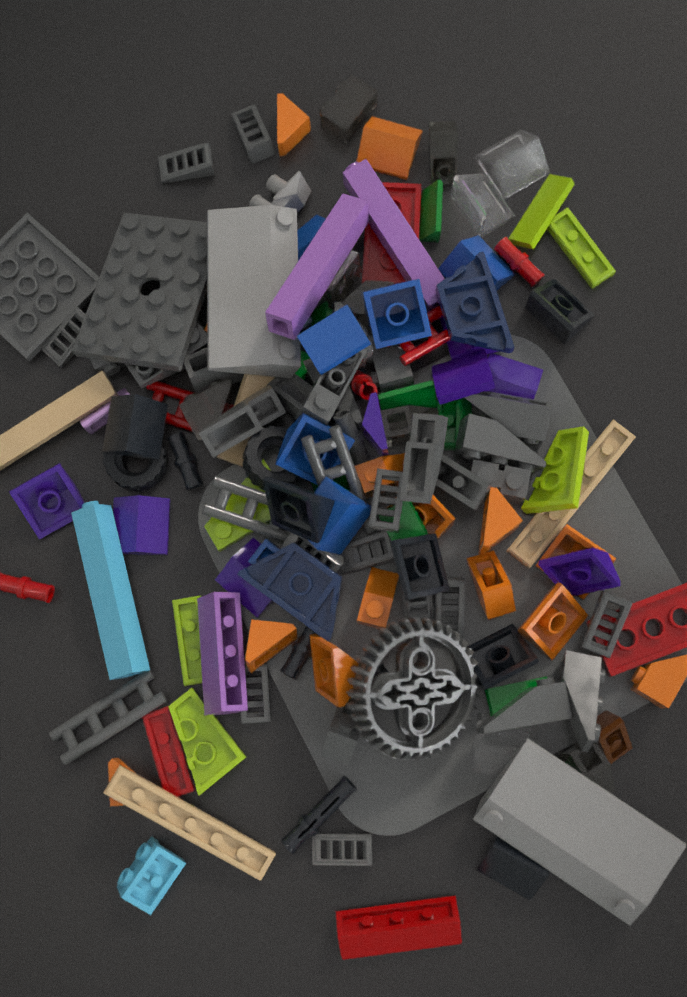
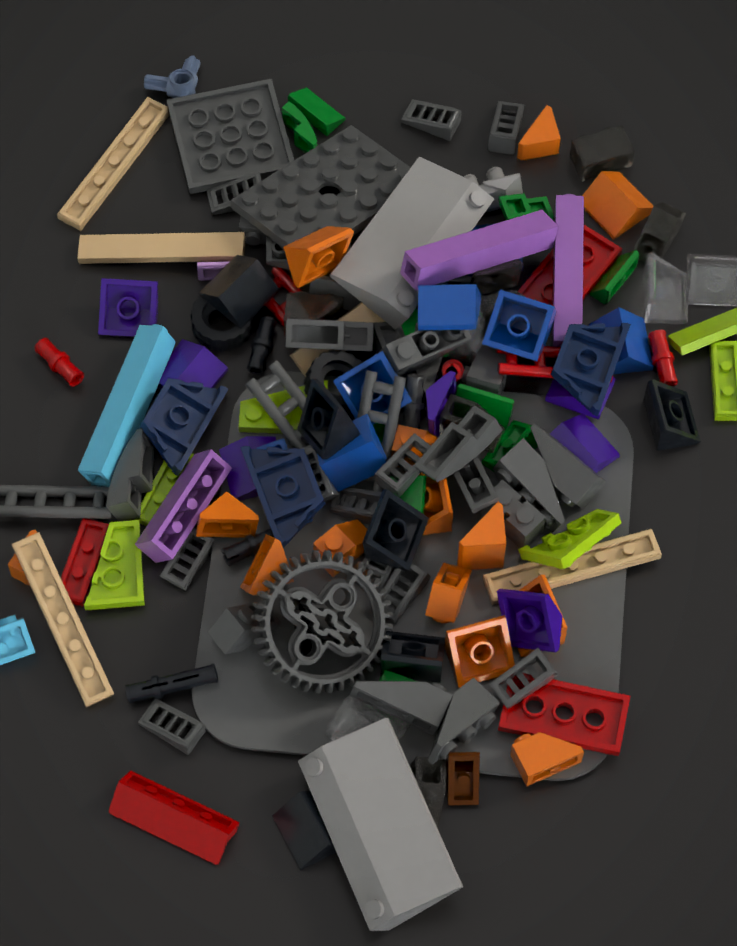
camera: 25 degrees right, 15 degrees down
dark purple slope [431,350,496,405] -> none
none -> dark grey slope [106,428,155,522]
none -> dark blue wing [140,378,228,476]
none -> green slope [282,101,317,153]
none -> orange slope [283,226,354,288]
none -> green slope [288,87,345,136]
none -> green slope [498,193,554,221]

